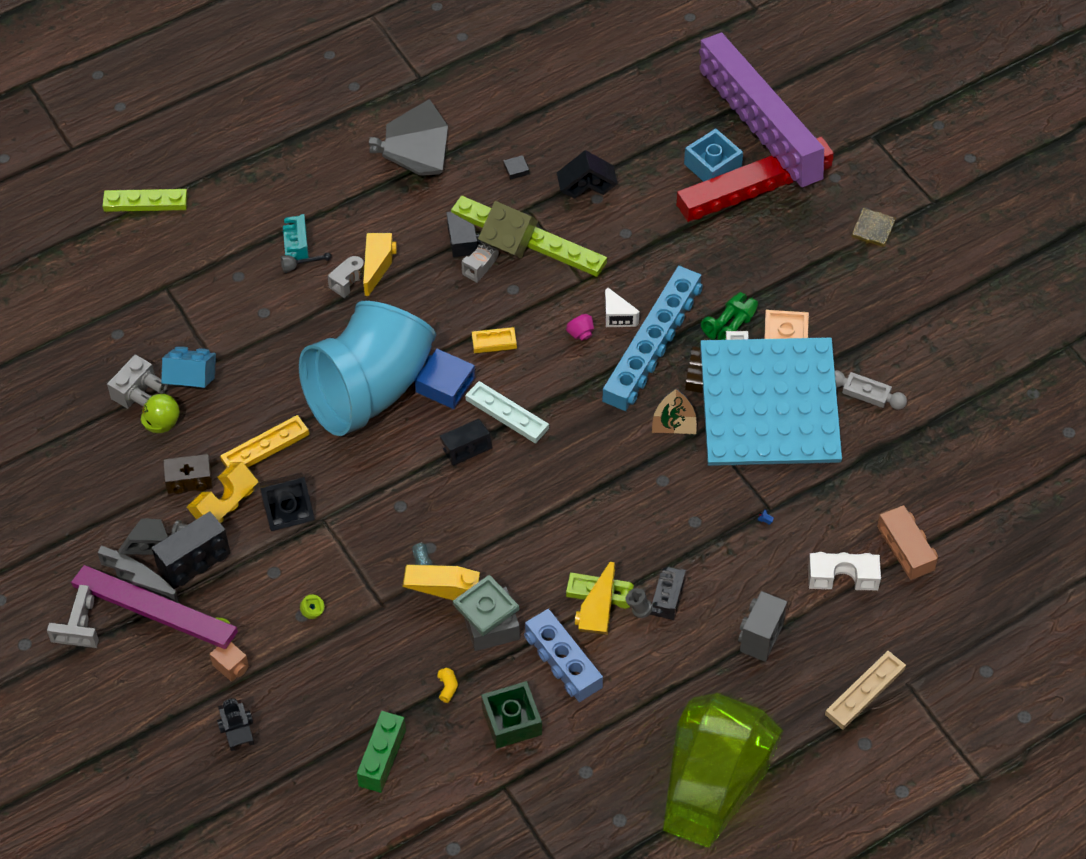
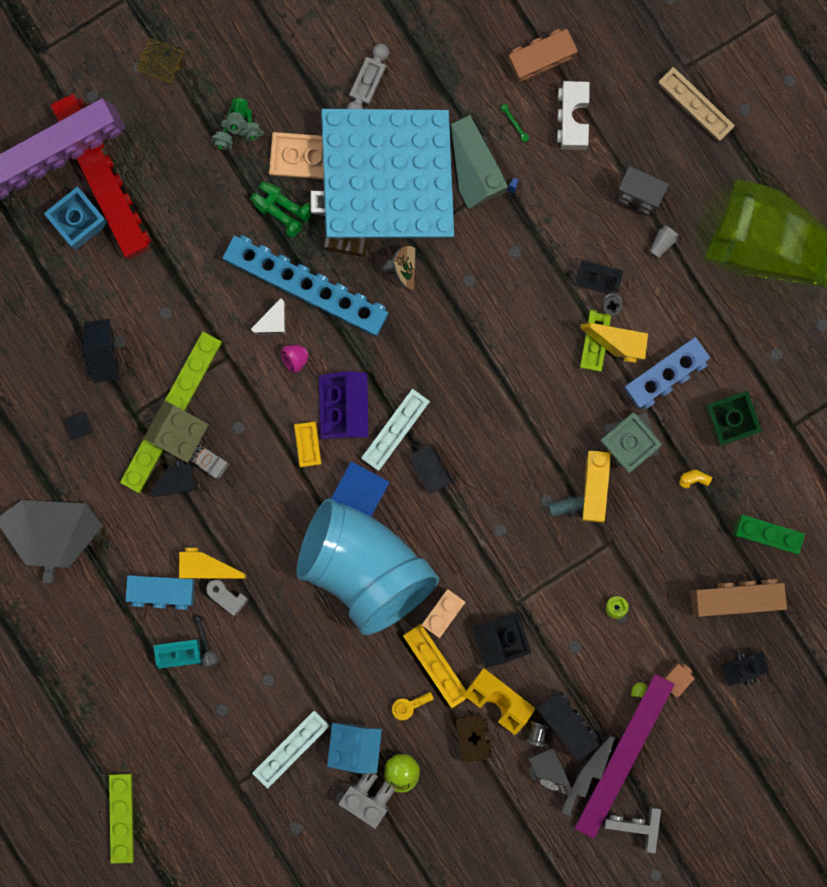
camera: 90 degrees left, 30 degrees up
none -> dark azure brick [126,575,195,610]
none -> sand green plant [211,98,264,150]
none -> light aqua plate [252,710,330,789]
none -> dark purple slope [319,371,368,439]
none -> yellow plate [392,692,434,720]
none -> light nougat panel [422,589,465,638]
none -> sand green wedge [451,115,508,210]
none -> green hinge [500,104,529,142]
none -> light grey cone [649,225,679,258]
none -> medium nougat brick [691,579,787,617]

